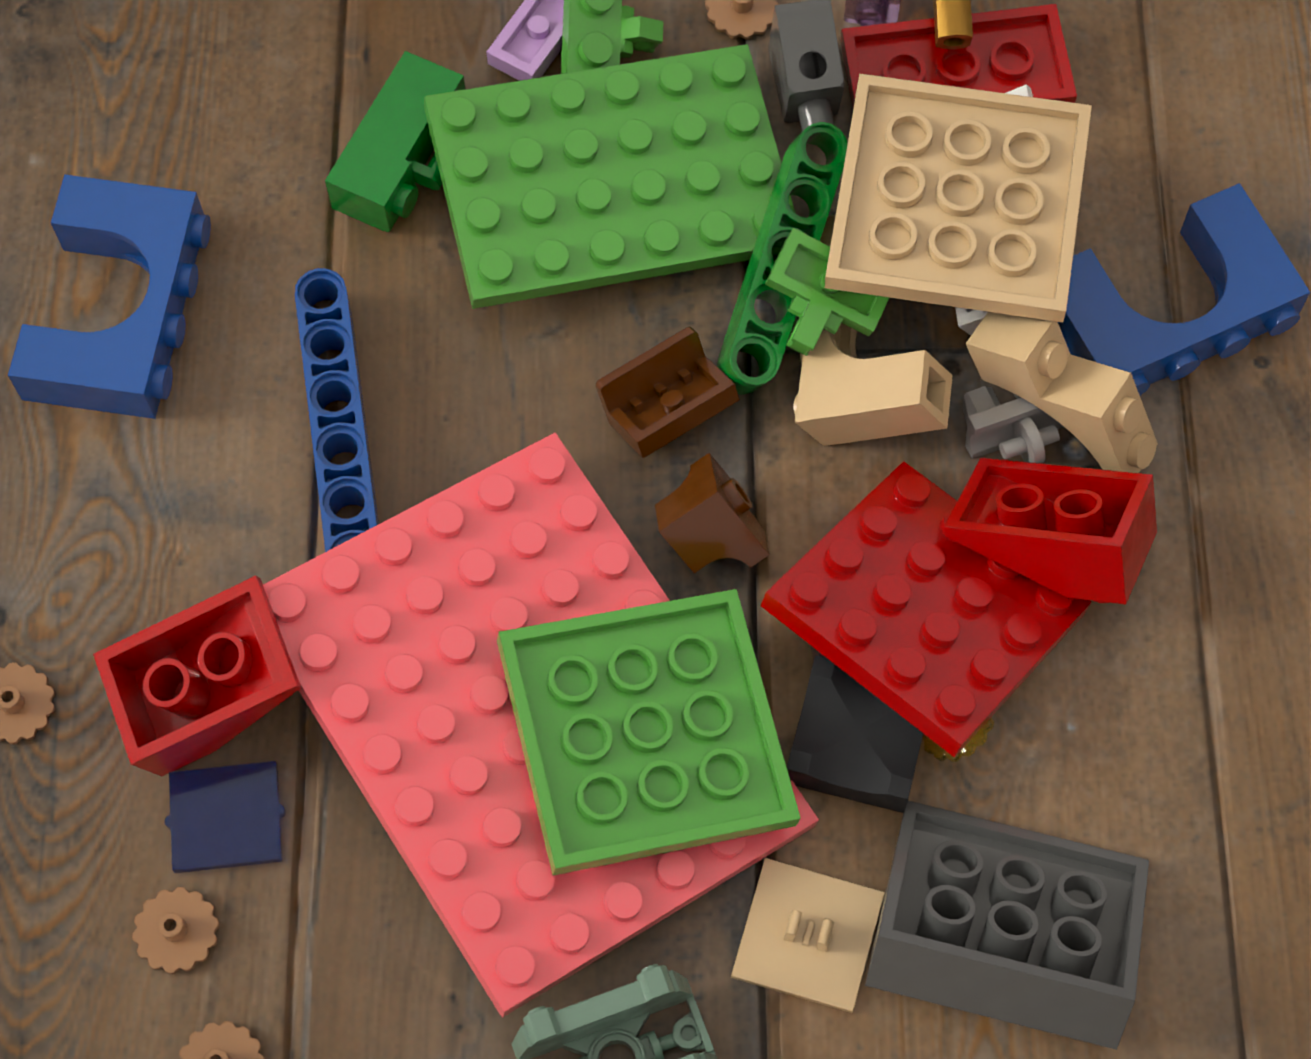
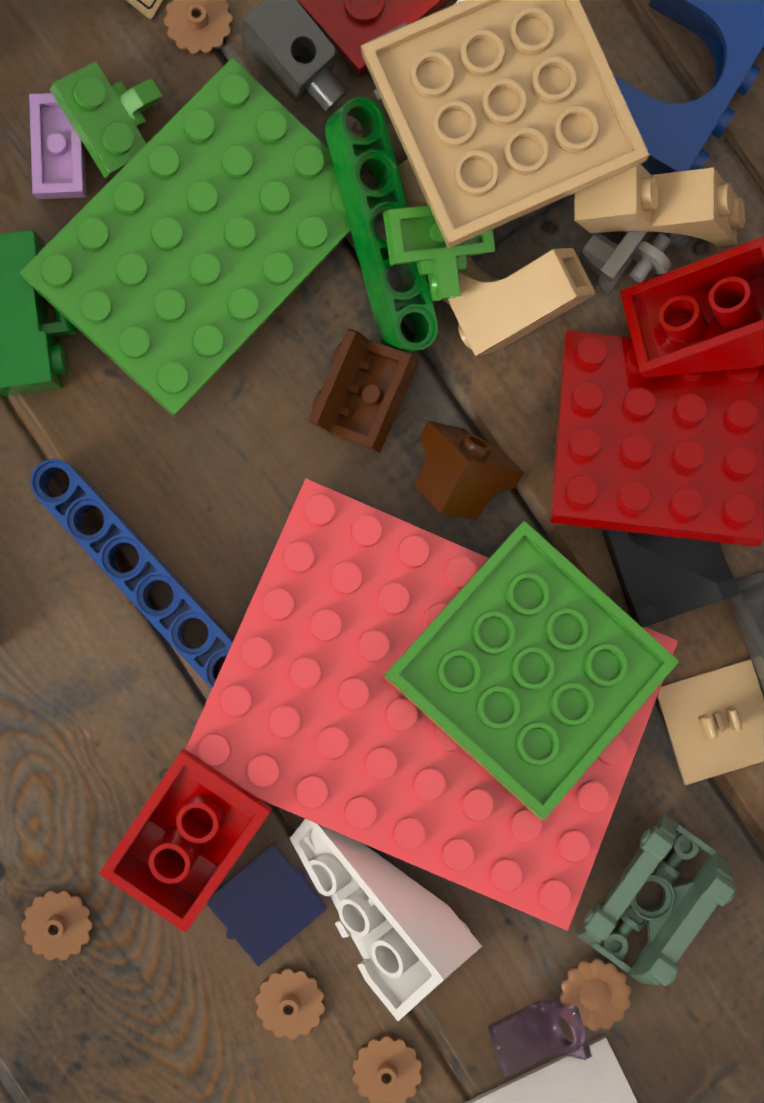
camera: 30 degrees left, 20 degrees up
none -> white wedge [290,819,482,1021]

